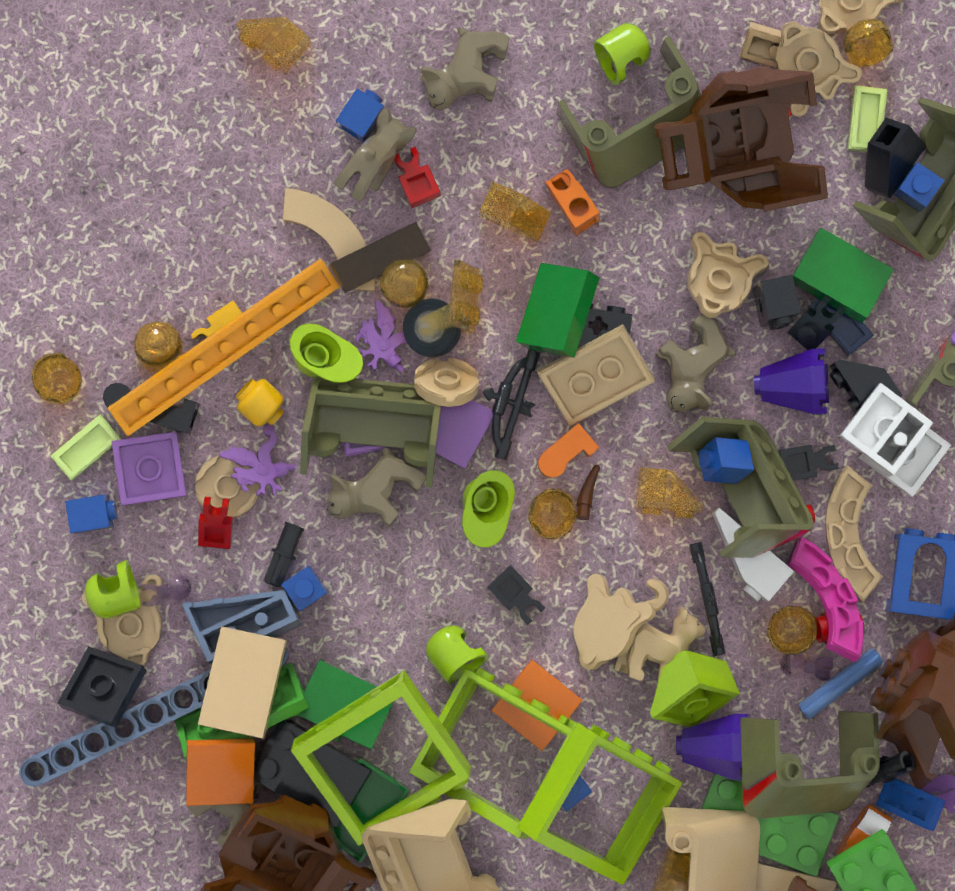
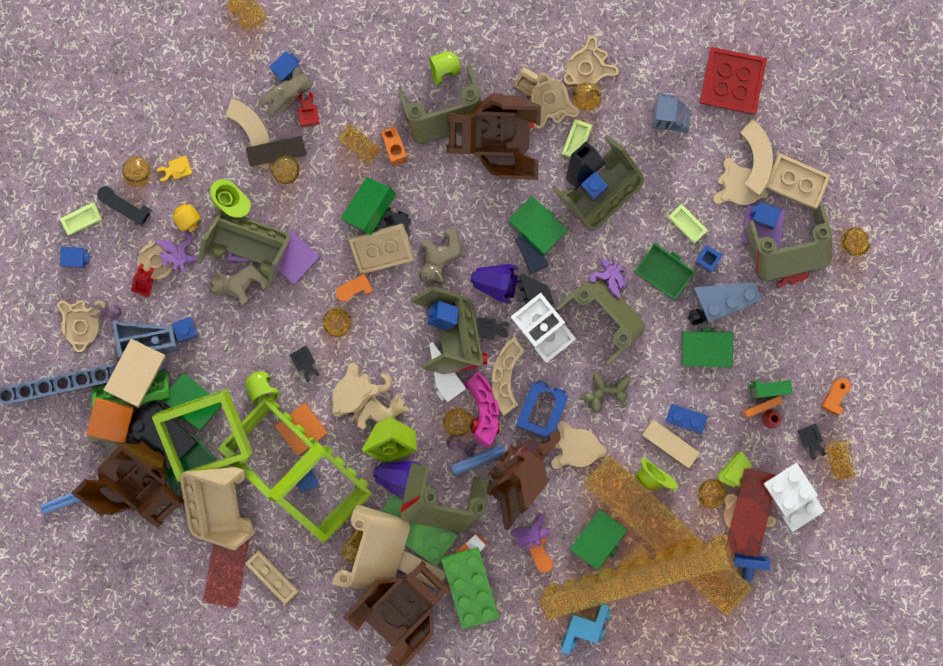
camera: 25 degrees right, 0 degrees up
clear yellow hair [31,353,83,405] -> none
black plate [57,646,147,728] -> none
lime helmet [85,560,141,619] -> none
light orange plate [107,259,340,437] -> none
medium lavender plate [111,431,186,506] -> none
black axle [264,521,304,587] -> none
medium lavender piece [355,300,429,373] -> none
plate [403,260,483,357] -> none
tan tile [414,358,479,407] -> none
dark tan animal [420,28,510,111] -> none
lime piece [462,470,515,548] -> none
black piece [483,349,540,460] -> none
reddish brown helmet [576,465,600,520] -> none
clear yellow slope [635,467,703,519] -> none
tan tile [687,232,769,318] -> none
black piece [689,542,726,656] -> none
black brick [752,275,801,330] -> none
black plate [787,295,845,350] -> none
black pin [866,751,916,788] -> none
blue tile [876,778,946,831] -> none

